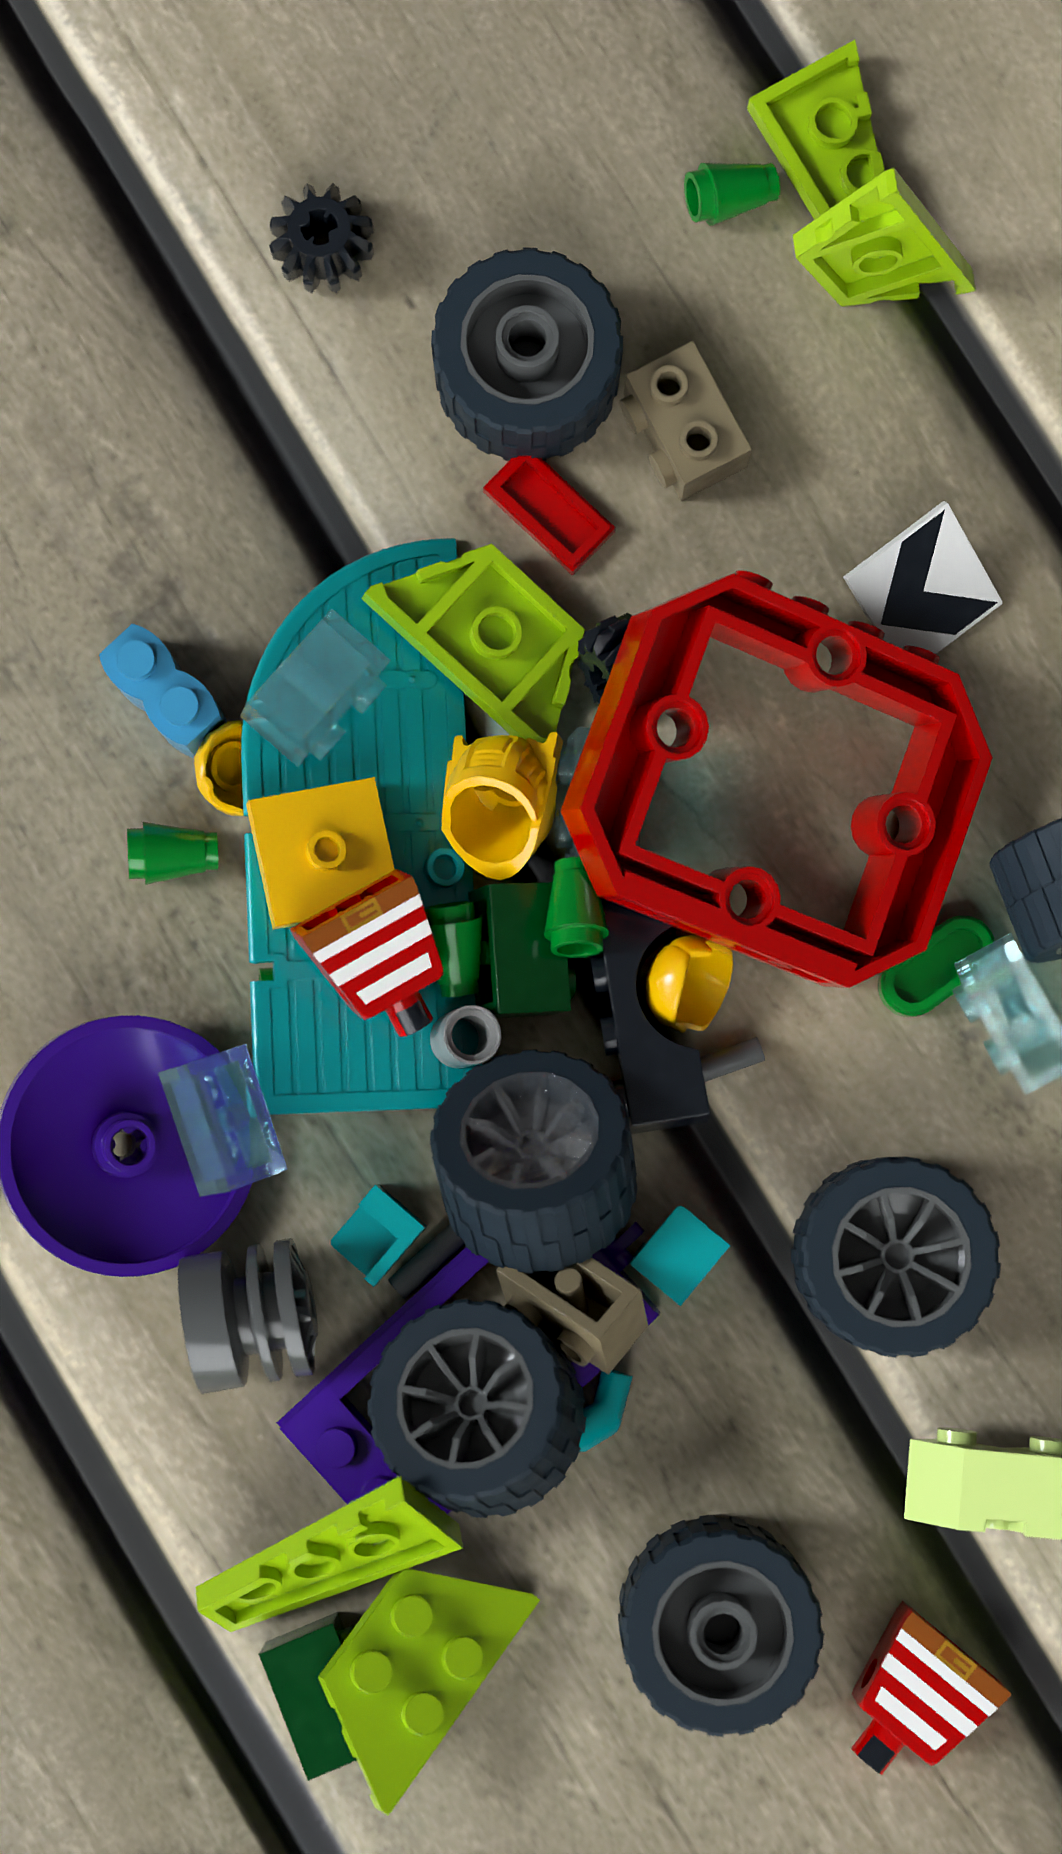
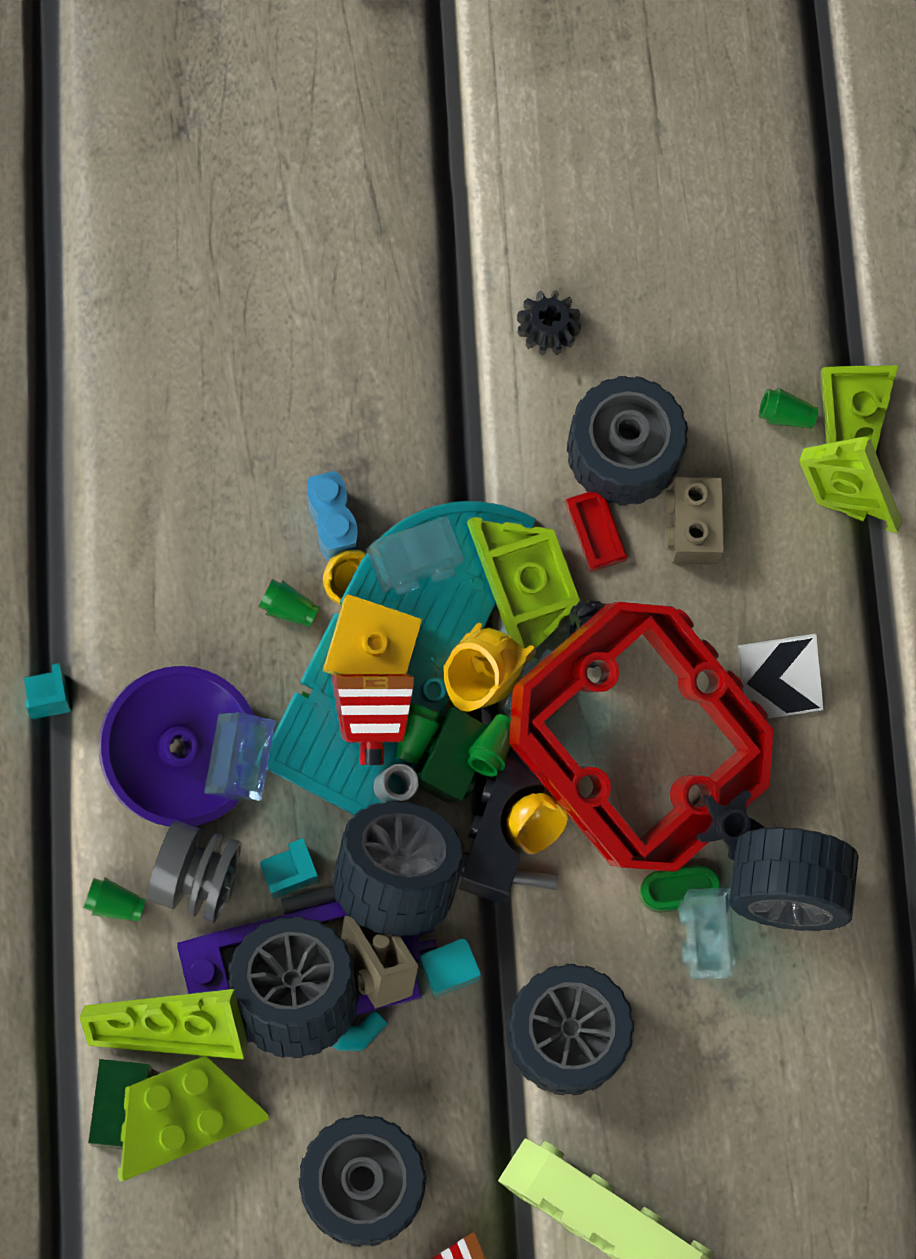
camera: 20 degrees right, 10 degrees down
none -> green cone [83,877,146,922]
none -> black animal [696,790,765,860]

